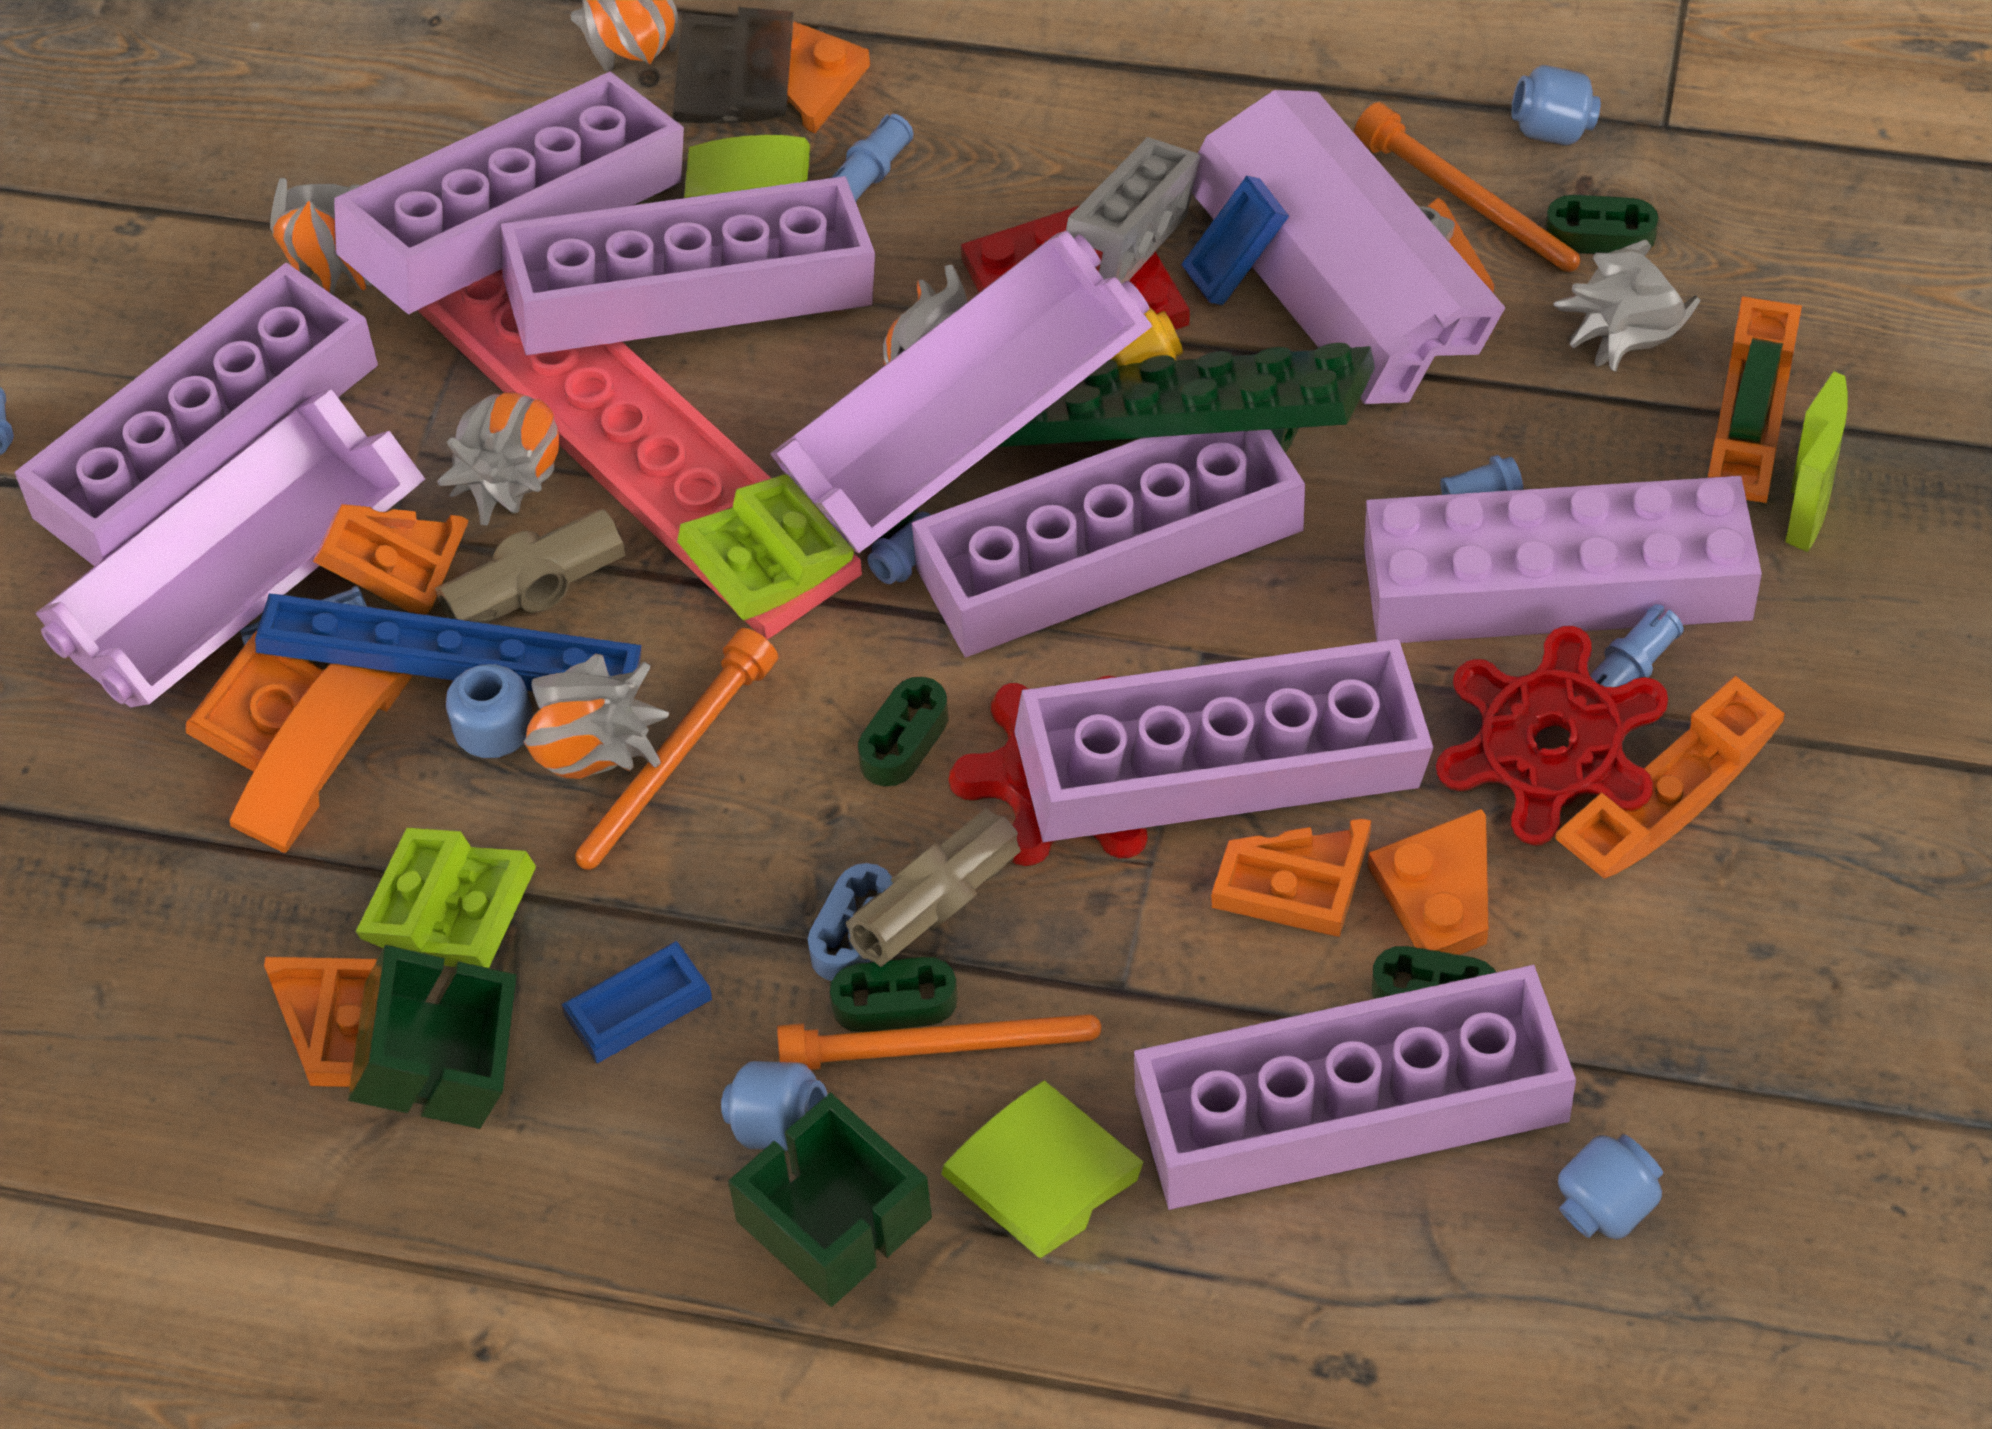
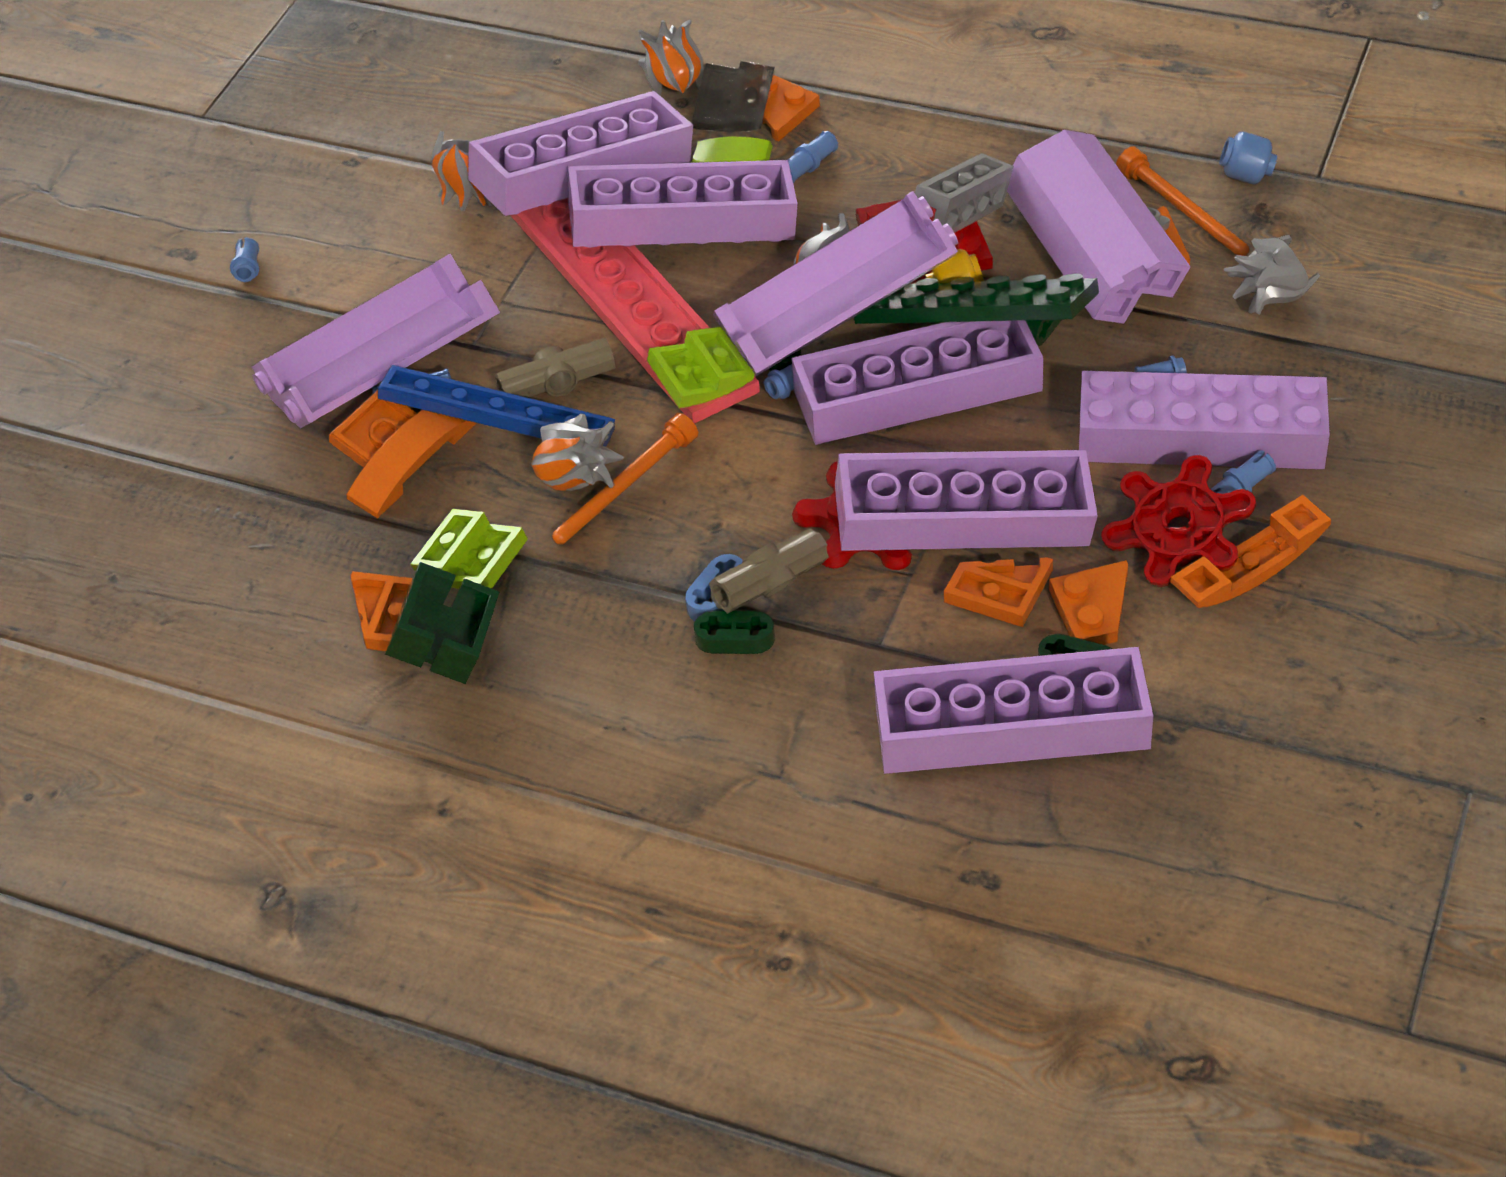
camera: 10 degrees right, 5 degrees down
lavender brick [14,263,378,566] -> none
orange wing [313,504,469,615] -> none
light grey hair [438,392,559,526] -> none
medium blue head [446,664,533,758] -> none
blue tile [562,941,712,1063] -> none
medium blue head [721,1061,827,1151] -> none
dark green piece [728,1092,932,1308] -> none
orange piece [777,1014,1102,1070] -> none
dark green beam [858,676,949,787] -> none
lime slope [941,1080,1144,1258] -> none
blue tile [1181,175,1289,305] -> none
dark green beam [1545,195,1659,254] -> none
medium blue head [1558,1134,1663,1240] -> none
orange slope [1708,296,1802,503] -> none
dark green beam [1729,338,1783,444] -> none
lime slope [1785,371,1848,552] -> none

